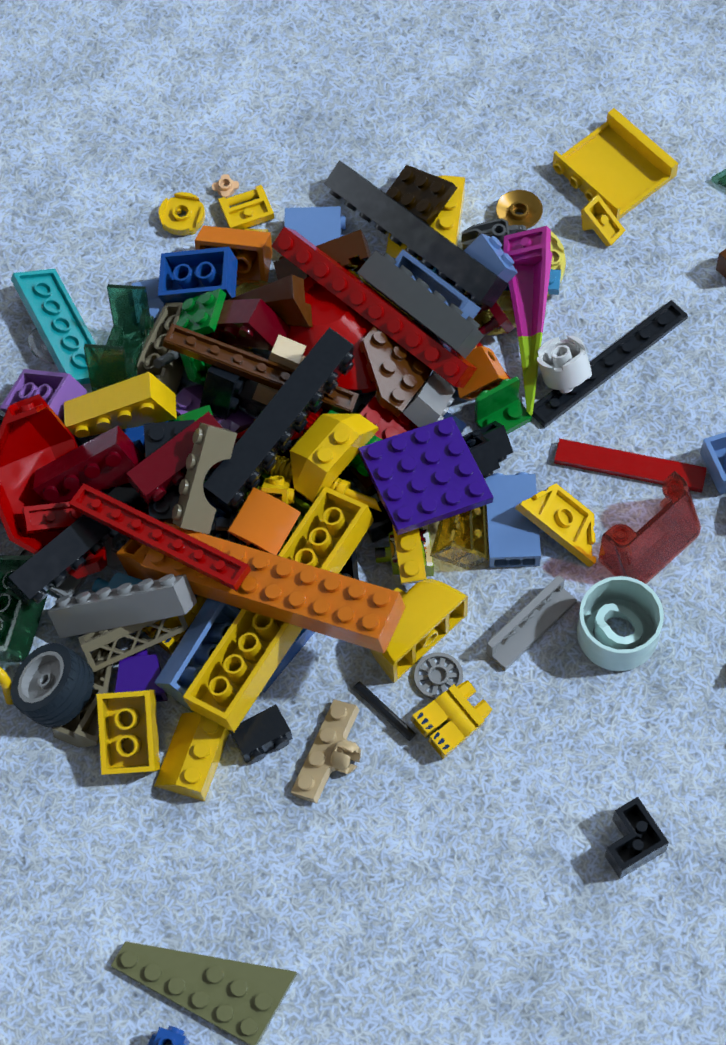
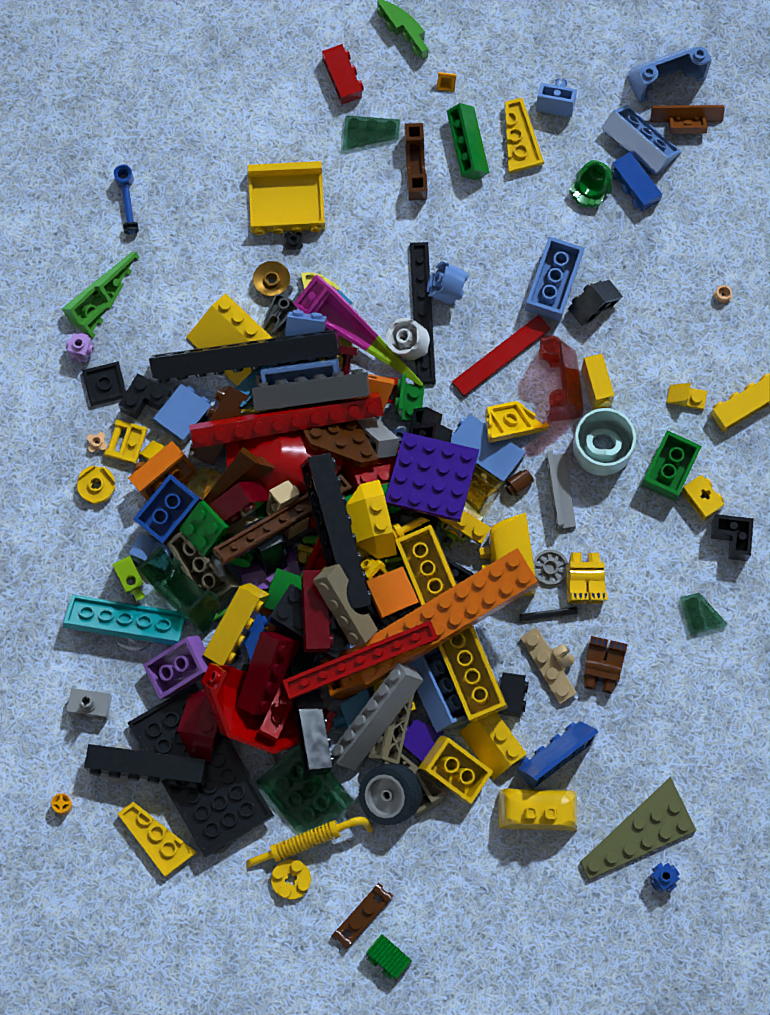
camera: 60 degrees left, 10 degrees up
dark brown plate [386,164,457,226] -> none
yellow slope [581,194,626,246] -> none
none -> bright green wedge [61,252,139,339]
none -> lavender brick [65,333,94,362]
none -> black tile [82,361,126,406]
none -> lime torso [112,556,145,602]
none -> blue piece [114,164,139,234]
none -> black brick [119,373,171,420]
none -> black plate [284,232,303,250]
none -> medium blue brick [427,261,468,305]
none -> yellow hips [498,788,577,831]
none -> reddish brown brick [505,469,534,497]
none -> blue slope [517,721,599,789]
none -> yellow brick [581,353,615,411]
none -> reddish brown hips [583,636,628,694]
none -> green brick [641,430,702,502]
none -> clear green wing [680,593,727,635]
none -> yellow brick [681,474,725,522]

